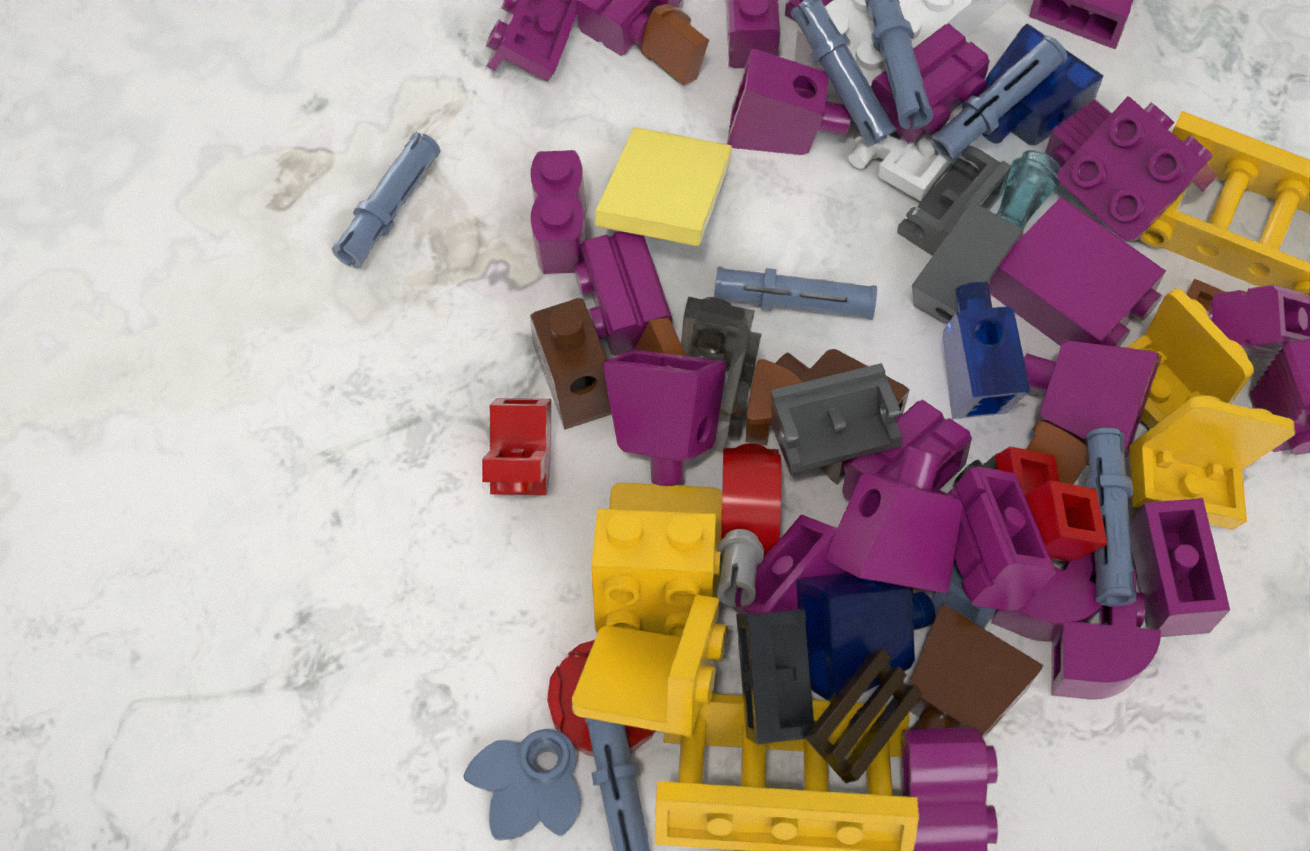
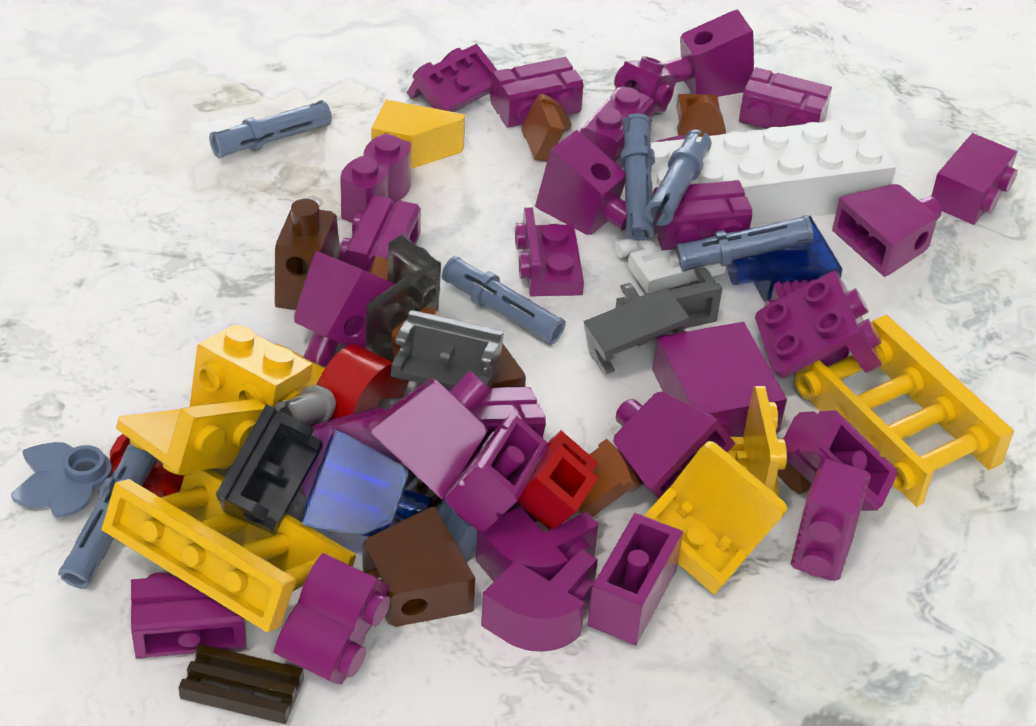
camera: 25 degrees right, 20 degrees down
red brick [482,398,551,495] -> none
light yellow tile [595,127,732,246] -> none
dark brown tile [804,648,923,784] -> none
clear blue torso [943,282,1030,419] -> none
clear light blue cone [997,150,1061,230] -> none
sand blue pin [1084,428,1136,606] -> none
none -> yellow slope [371,99,465,169]
none -> magenta bracket [515,207,584,297]

